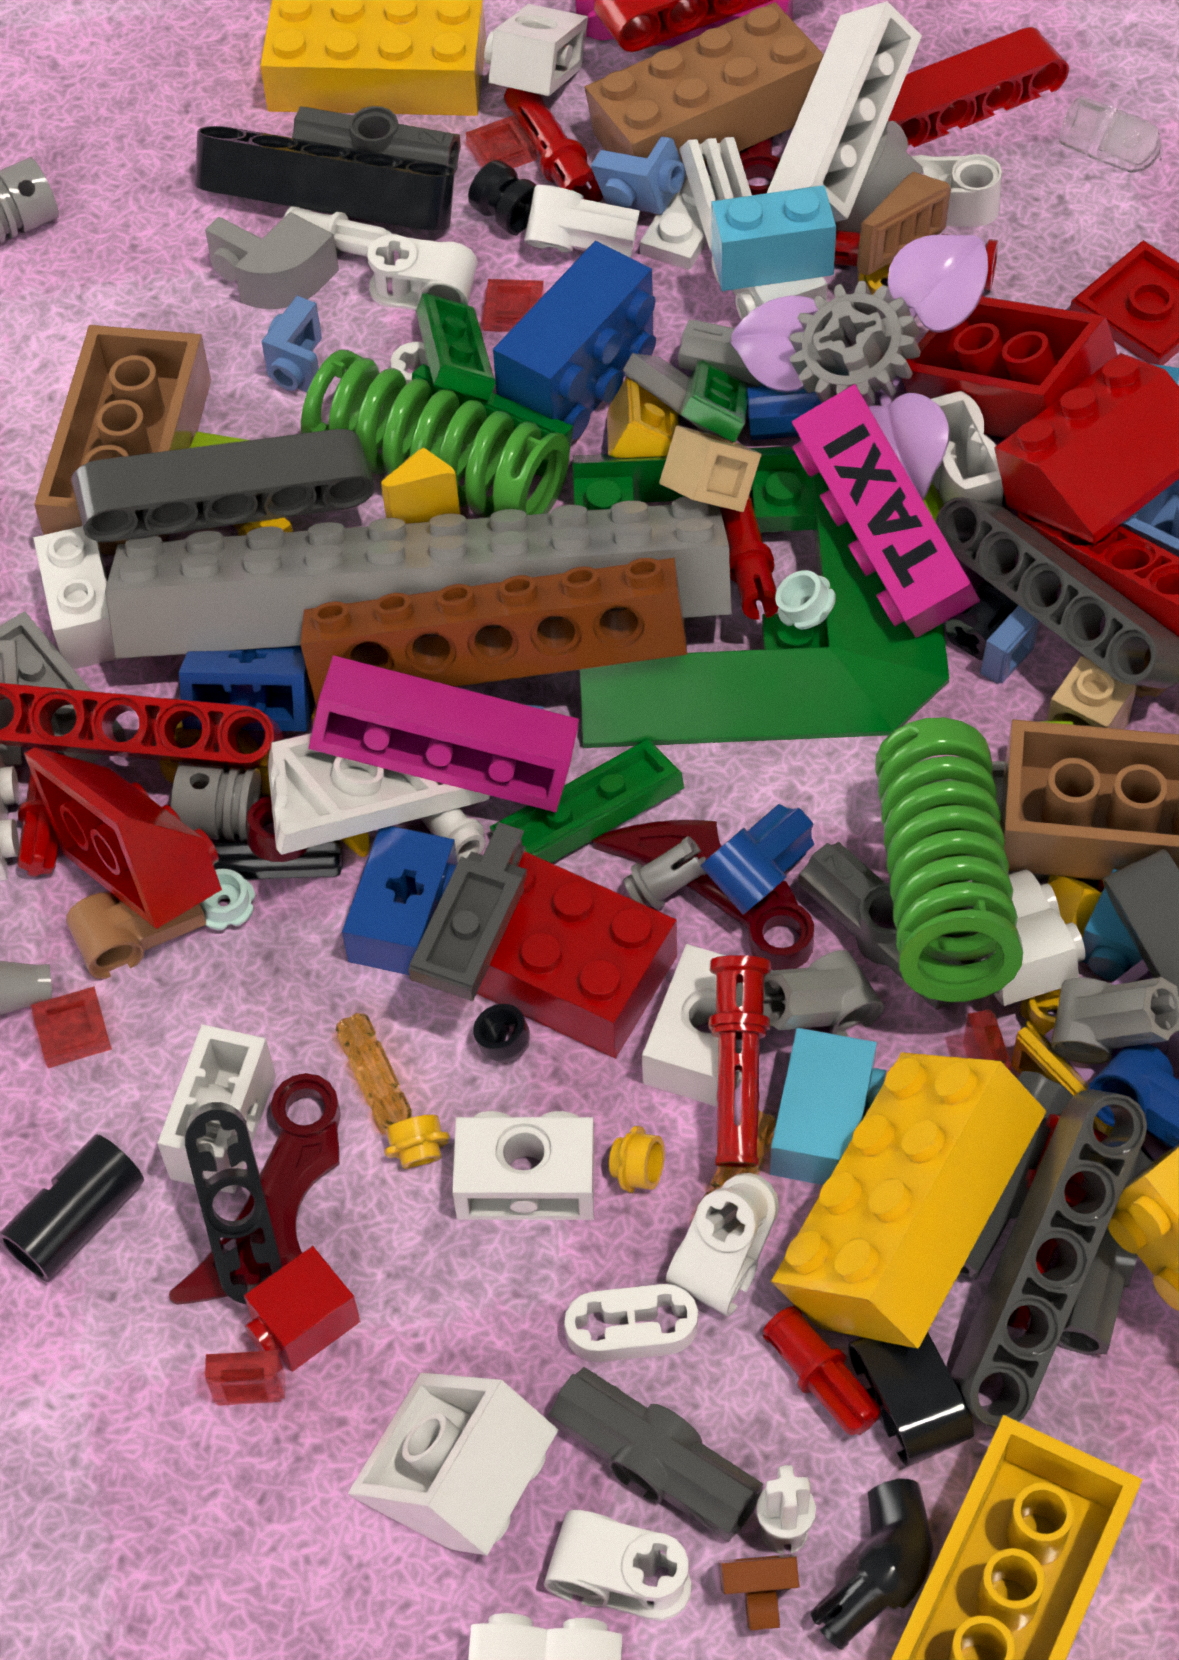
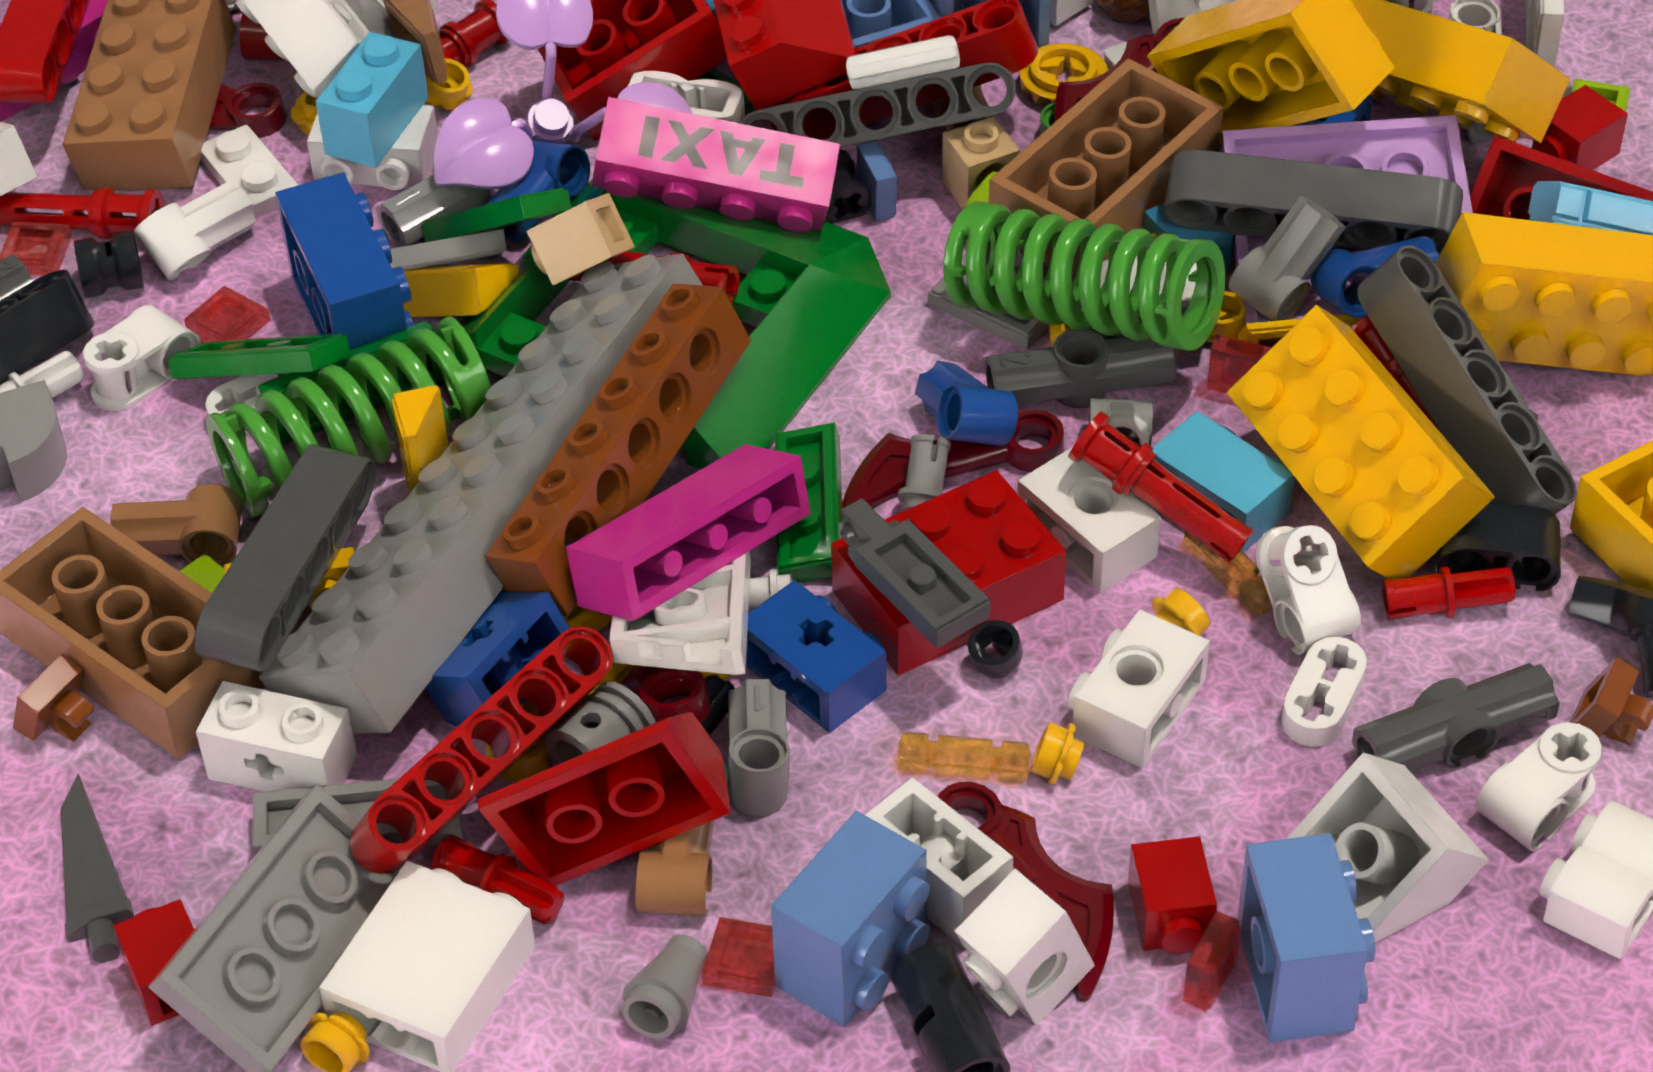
camera: 60 degrees left, 10 degrees down
black beam [185,1102,282,1304] -> none
medium blue bracket [261,296,322,392] -> none
medium blue bracket [591,136,686,215] -> none
white tile [679,137,752,251] -> none
white axle [757,1465,816,1554] -> none
light aqua plate [775,570,836,630] -> none
light grey gear [789,281,921,406] -> none
none -> dark orange tile [13,653,94,742]
none -> medium nougat piece [110,484,242,565]
none -> light grey piece [728,679,790,818]
none -> medium blue brick [771,810,930,1027]
none -> white axle [846,35,960,90]
none -> white brick [955,868,1095,1025]
none -> medium blue brick [1236,833,1375,1042]

